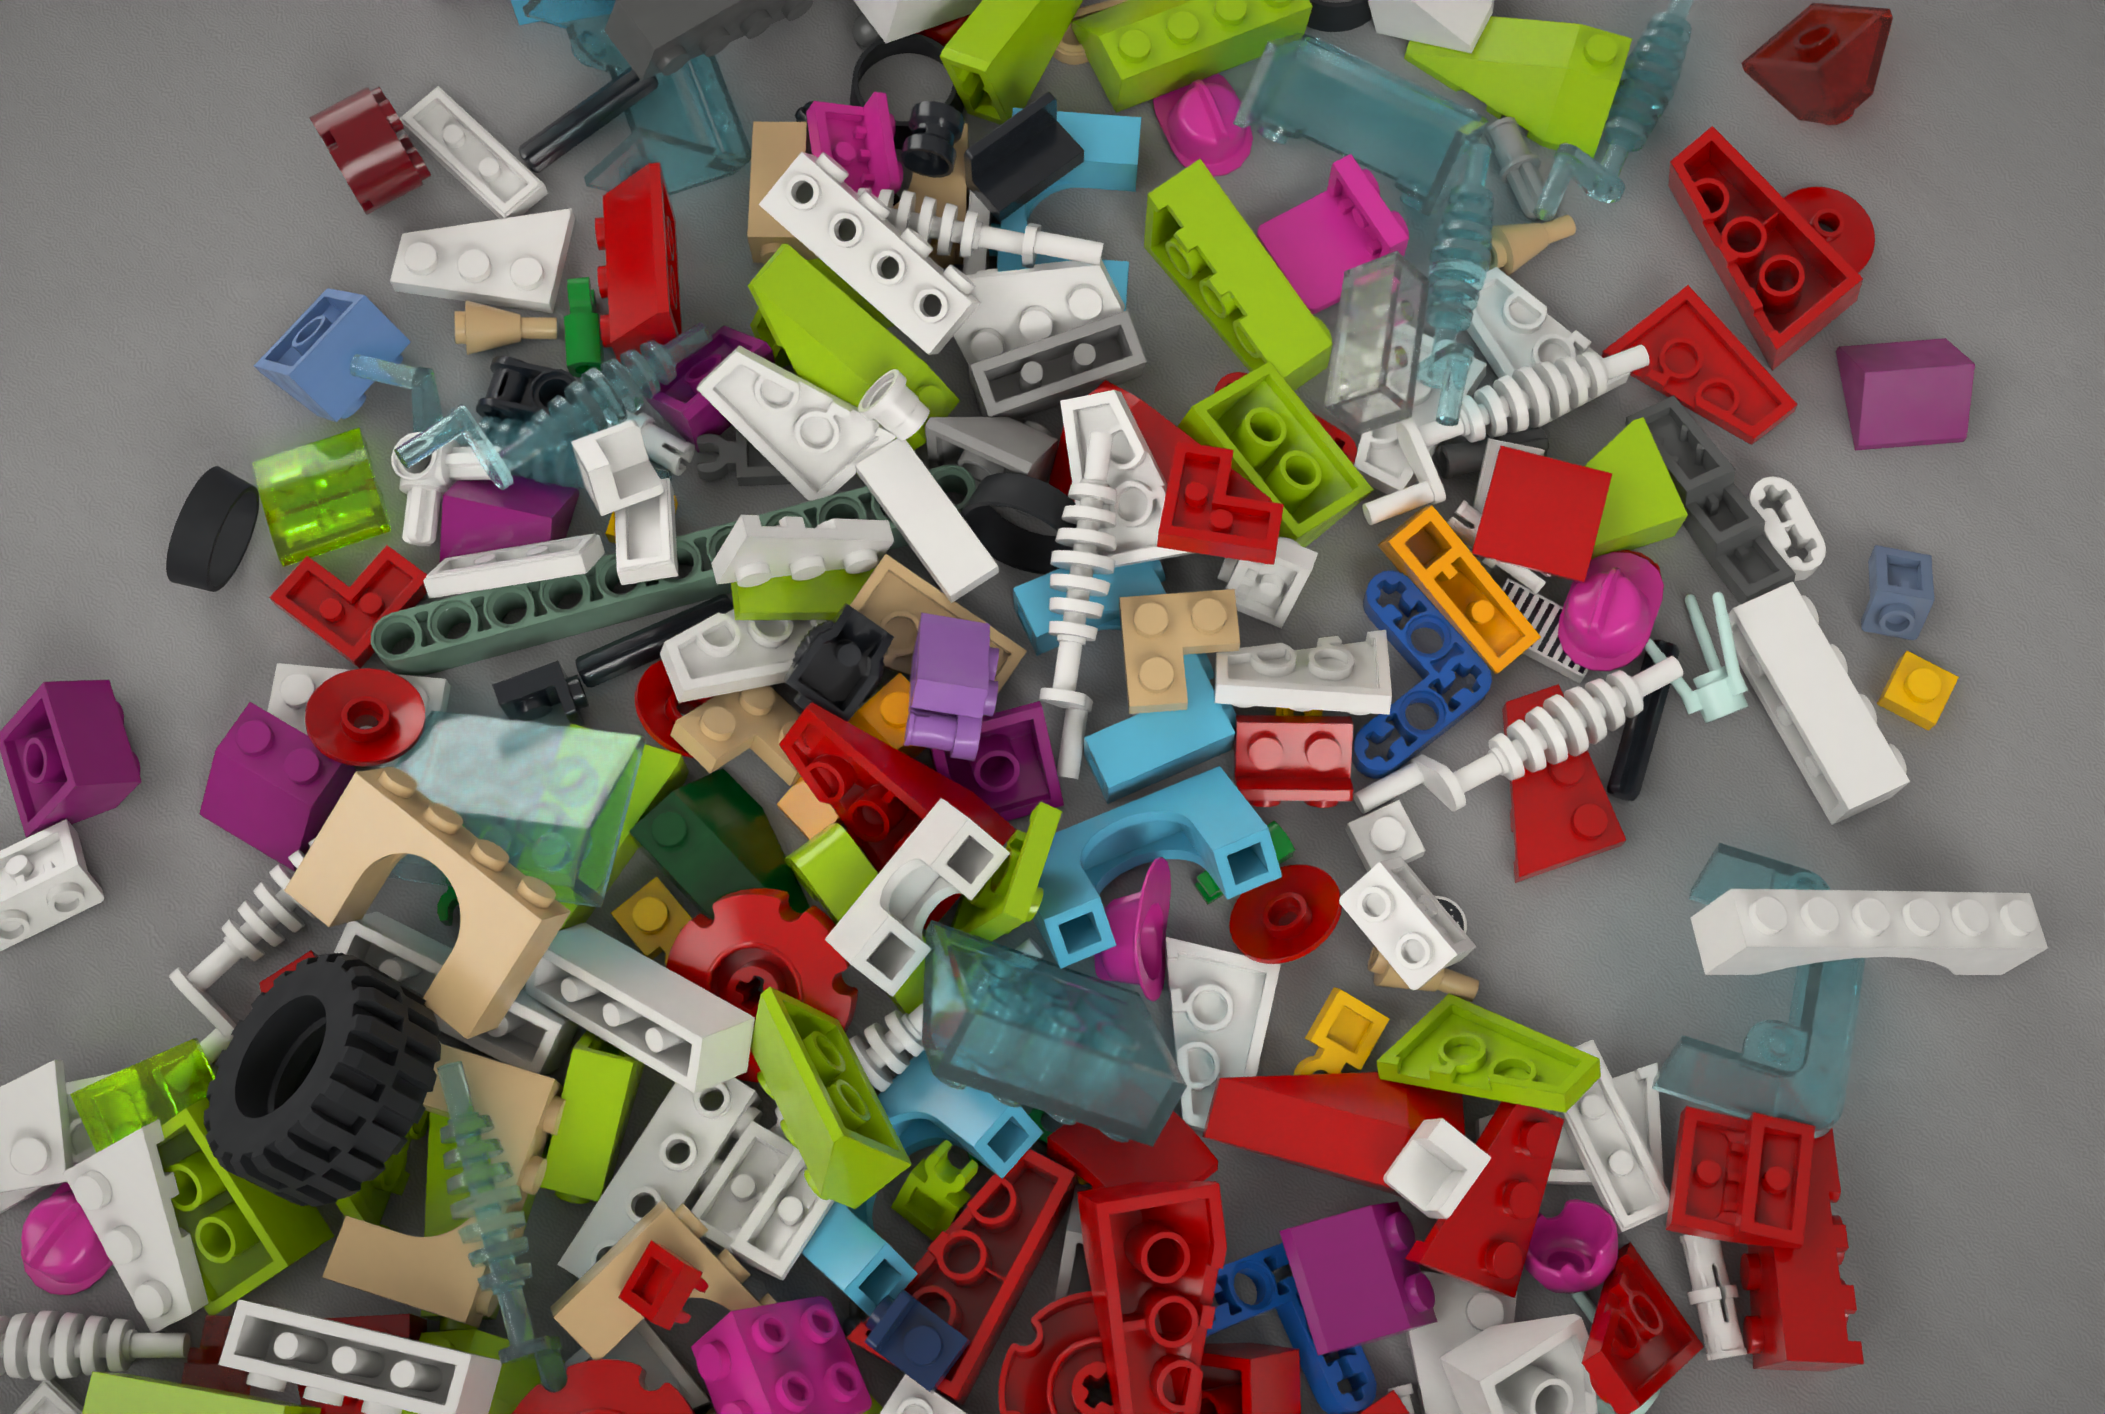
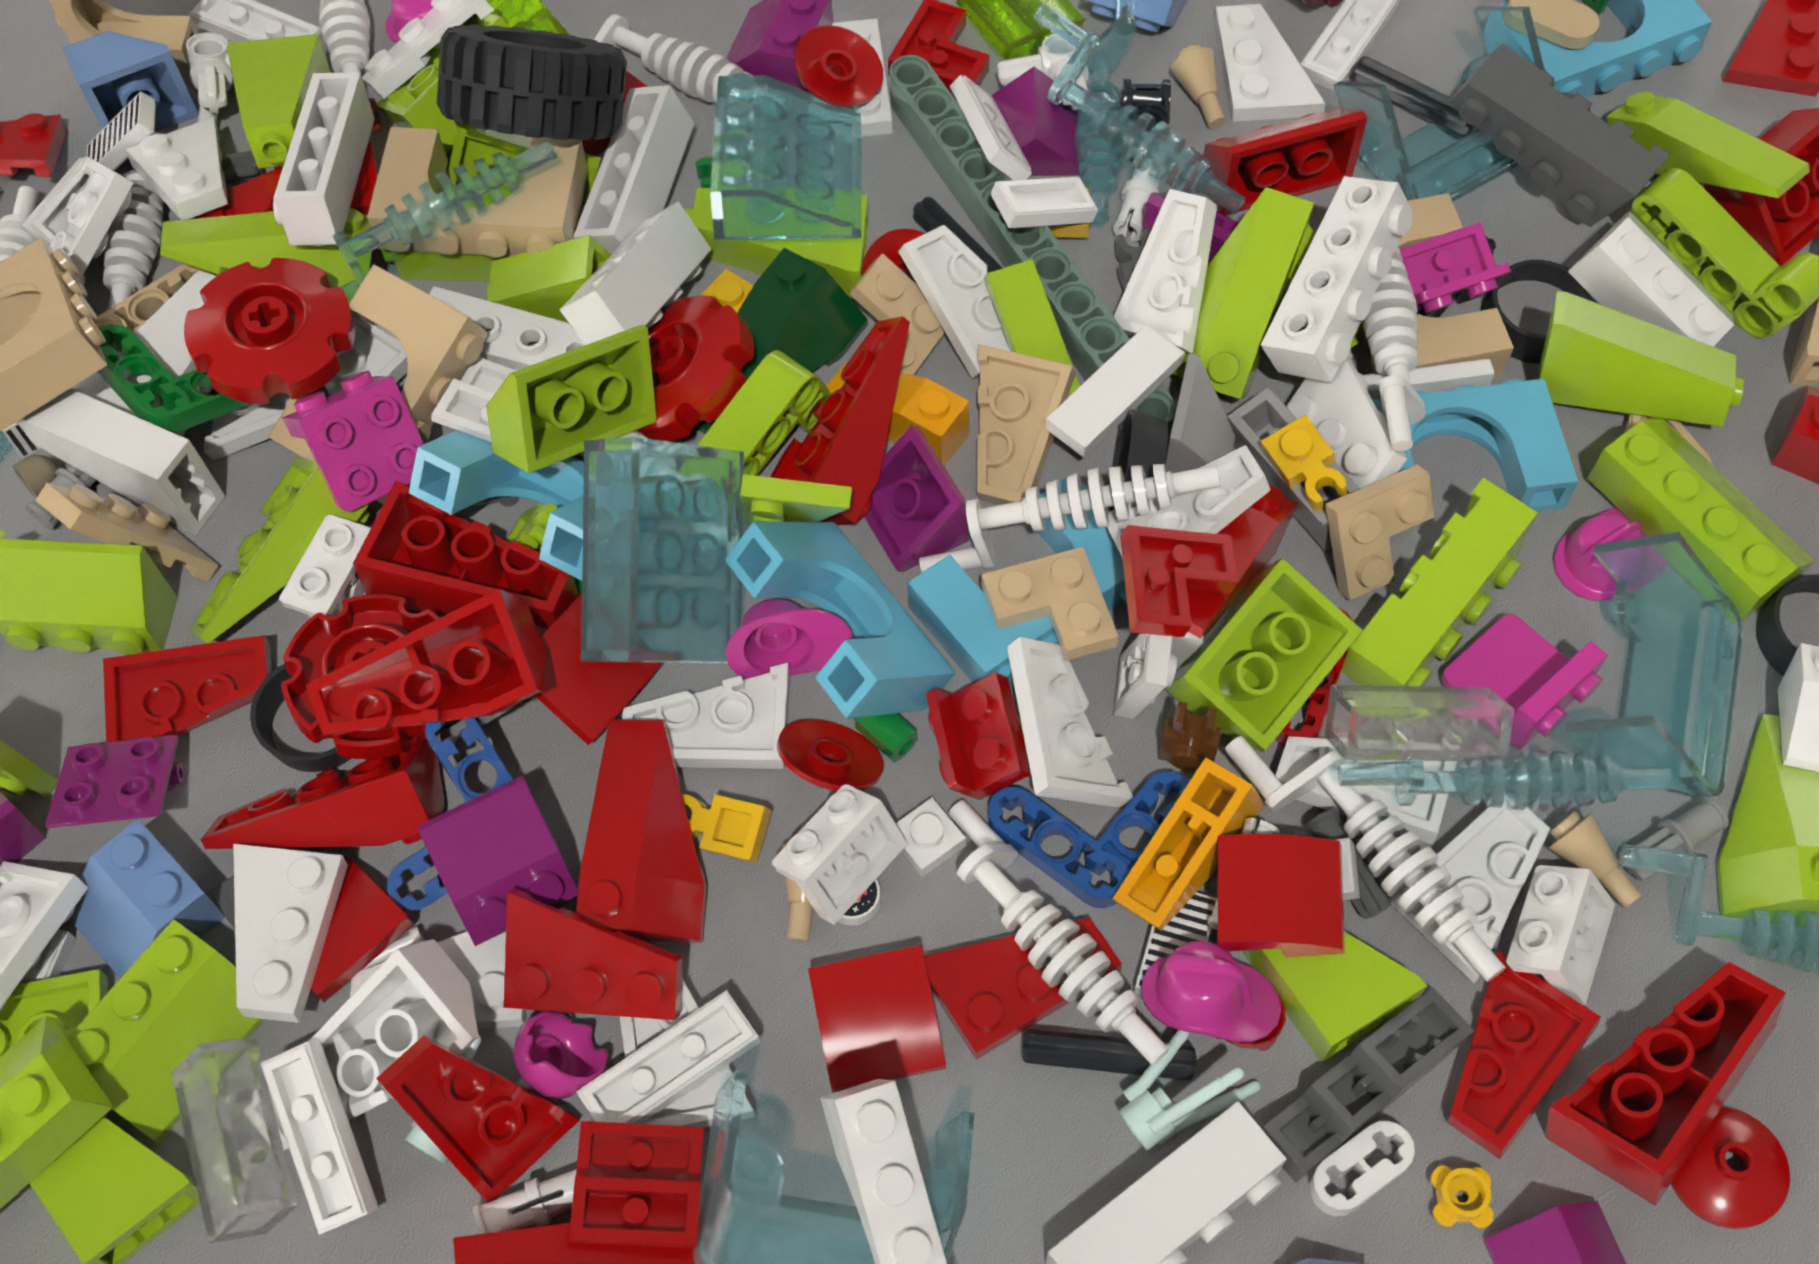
camera: 80 degrees right, 10 degrees down
tan arch [284,767,571,1039] -> none
black bracket [492,661,589,727] -> none
green bar [564,277,605,378] -> none
white panel [571,420,664,516] -> none
red tile [618,1240,709,1331] -> none
white wing [711,514,894,587] -> none
black hand [784,603,894,722] -> none
white arch [825,798,1010,997] -> none
white piece [858,369,930,441] -> none
dark blue bracket [865,1289,971,1394] -> none
black wheel [900,101,965,178] -> none
medium lavender hinge [904,613,999,761] -> none
black panel [964,92,1084,222] -> none
lime wing [1376,993,1601,1113] -> none
white panel [1383,1118,1492,1219] -> none
none -> red slope [808,945,946,1093]
none -> reddish brown plate [1158,702,1222,771]
none -> yellow plate [1260,414,1347,512]
none -> tan plate [1325,464,1435,601]
none -> yellow plate [1430,1166,1494,1229]
none -> white bracket [1506,865,1615,1005]

